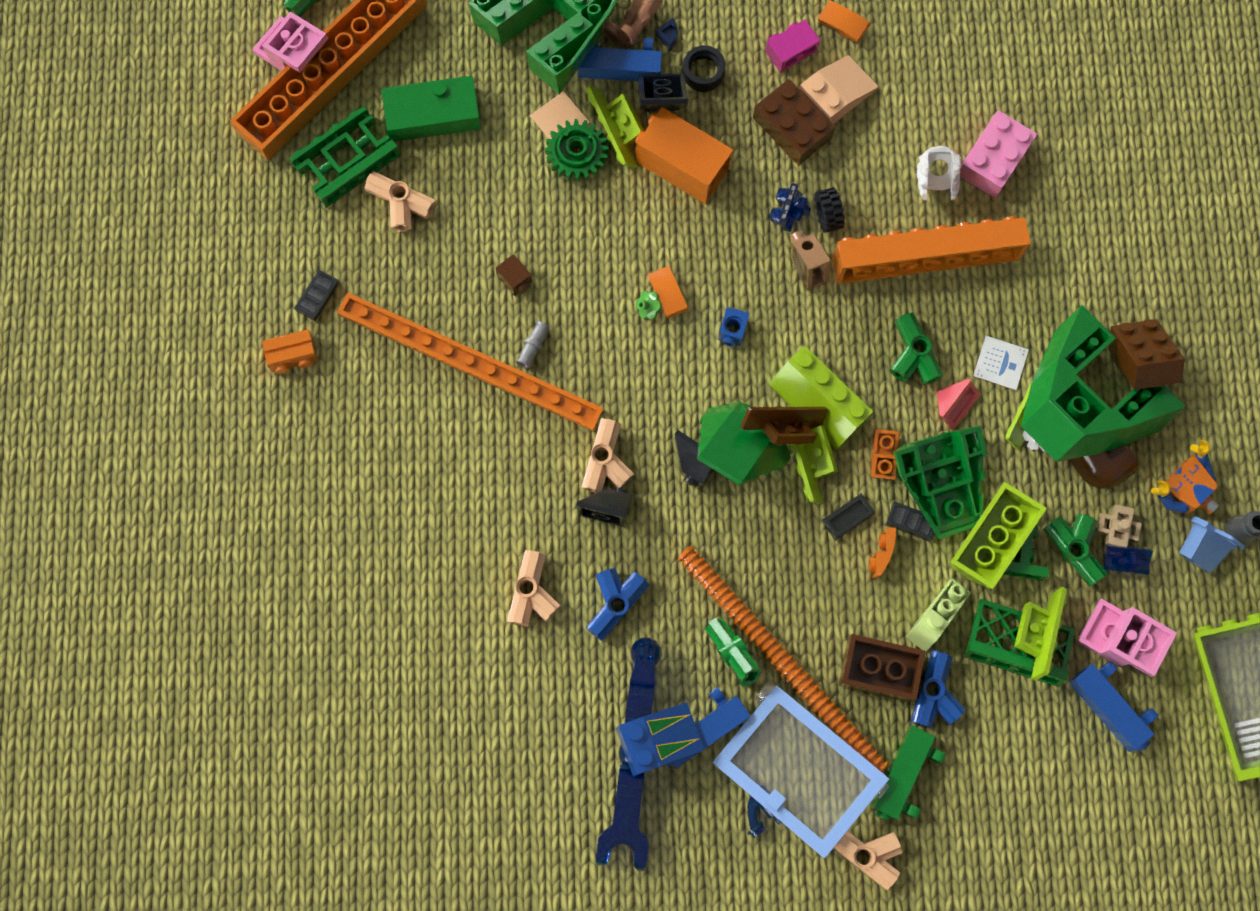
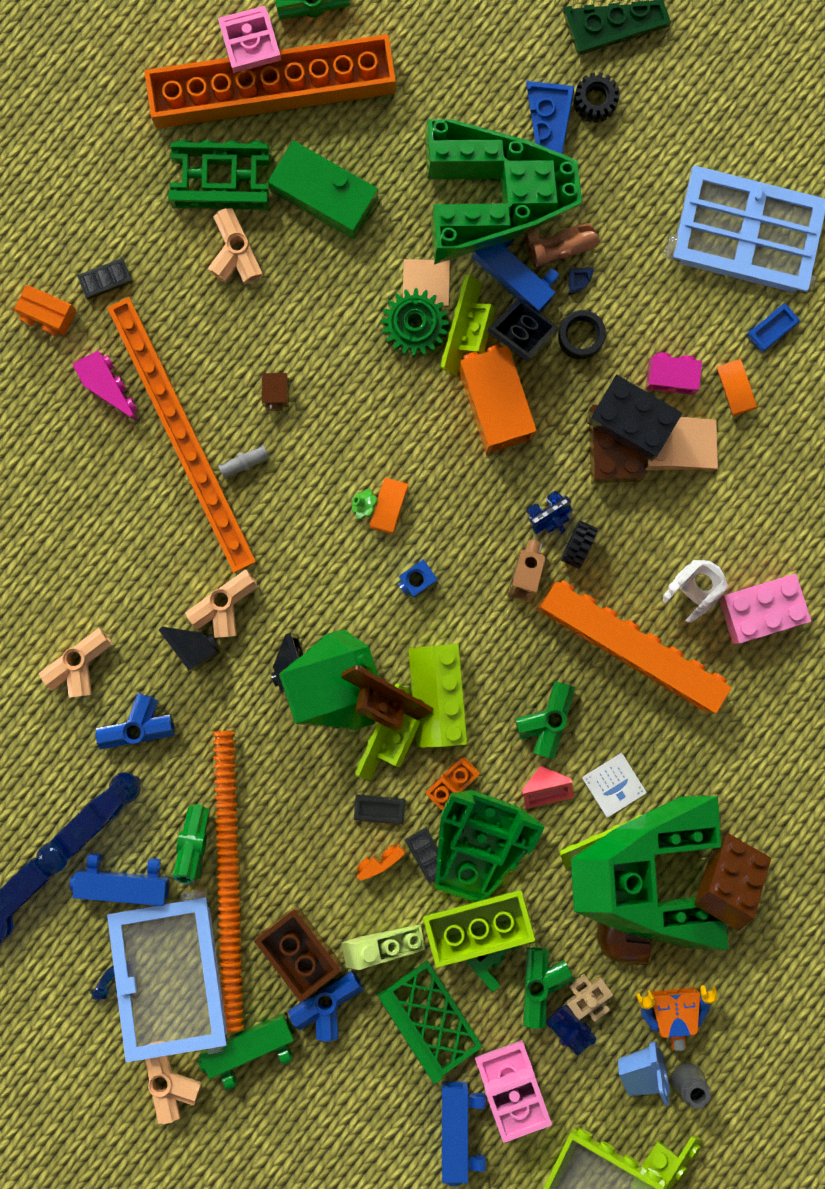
camera: 40 degrees right, 10 degrees up
blue slope [616,702,705,777] -> none
lime bracket [1014,587,1067,681] -> none
none -> dark pink slope [72,350,138,421]
none -> black brick [587,374,683,461]

